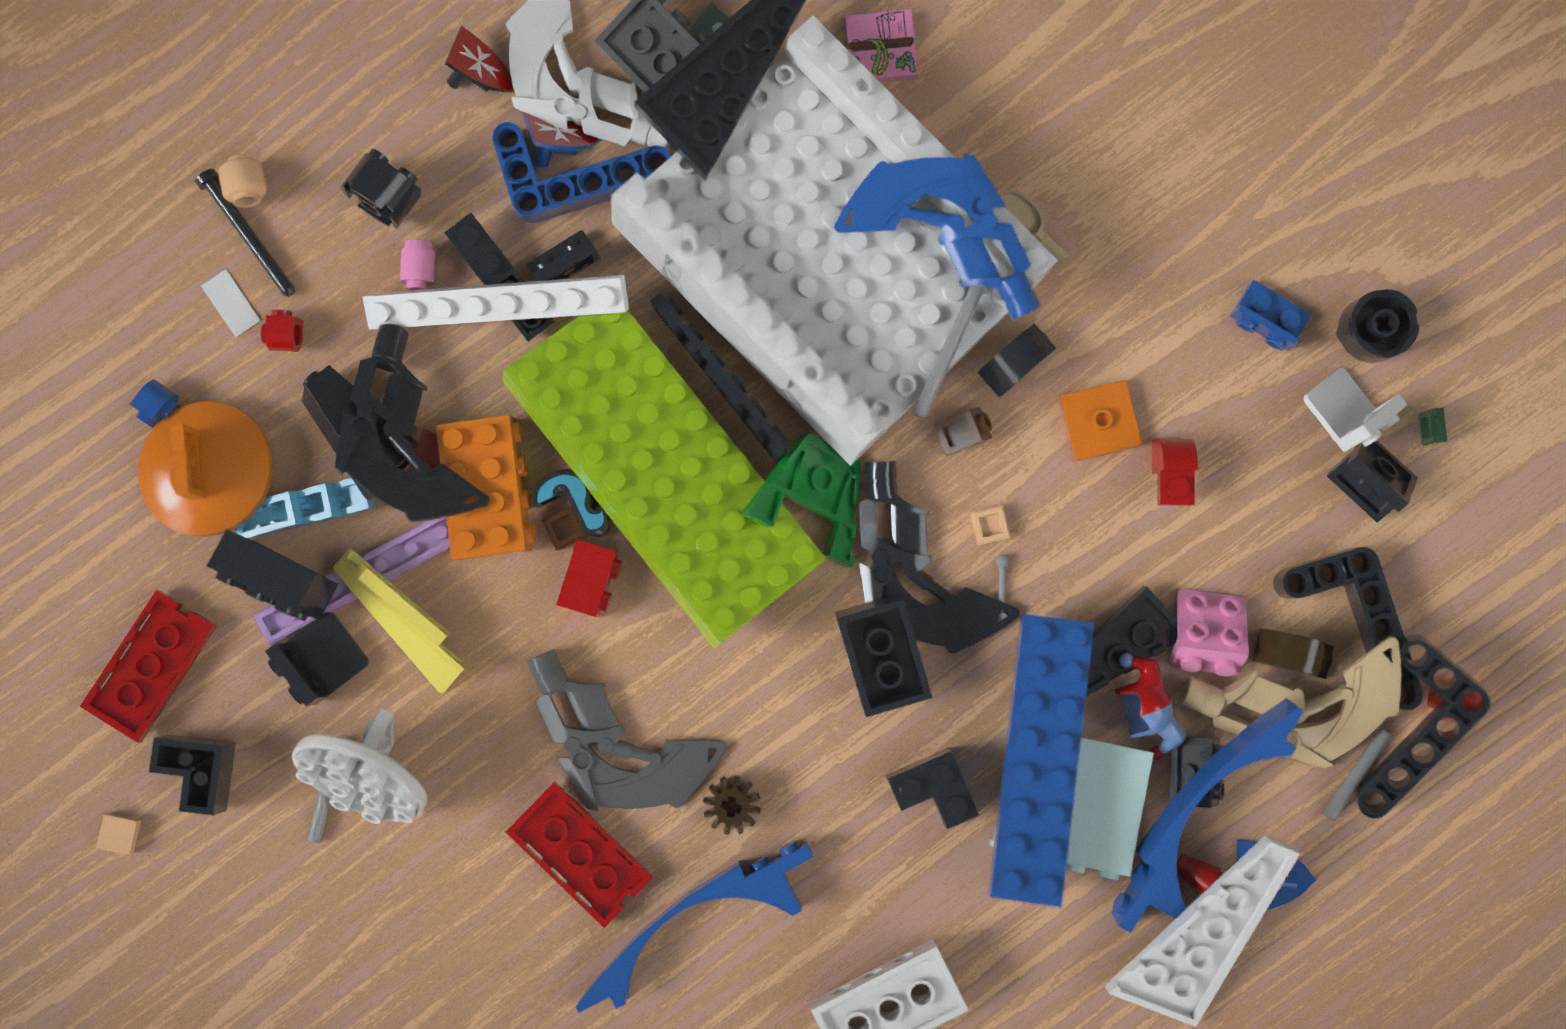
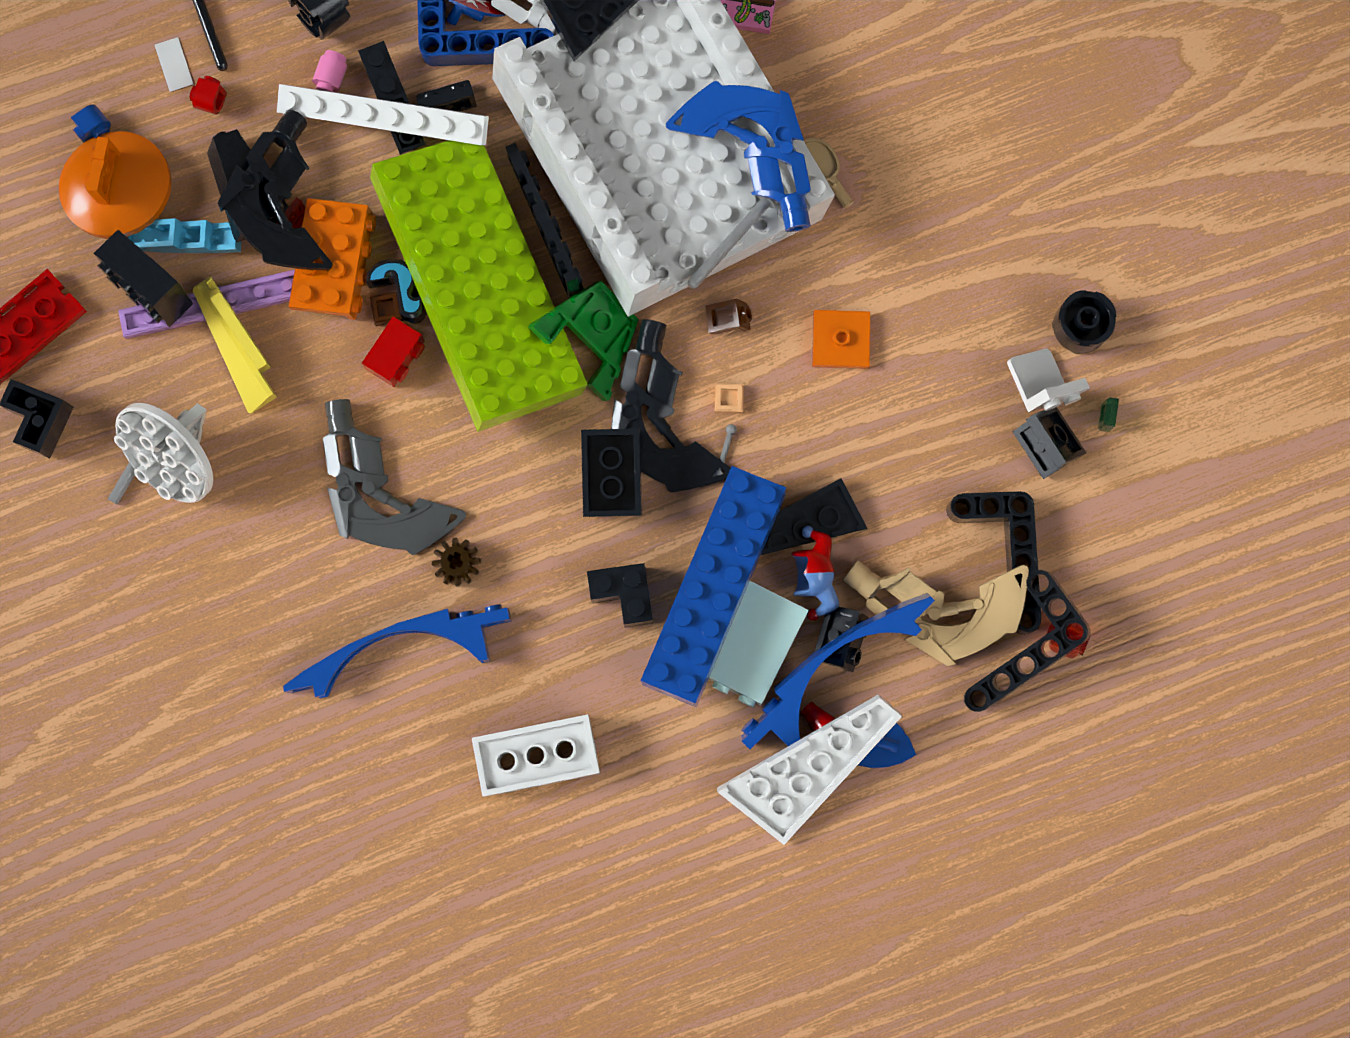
camera: 10 degrees right, 5 degrees down
black bracket [265,612,369,707] -> none
red piece [505,781,653,928] -> none
black brick [977,323,1056,398] -> none
red brick [1152,438,1198,506] -> none
bright pink bracket [1169,589,1249,676] -> none
blue bracket [1230,280,1311,351] -> none
dark brown brick [1252,628,1334,679] -> none
light grey bar [1323,729,1392,821] -> none

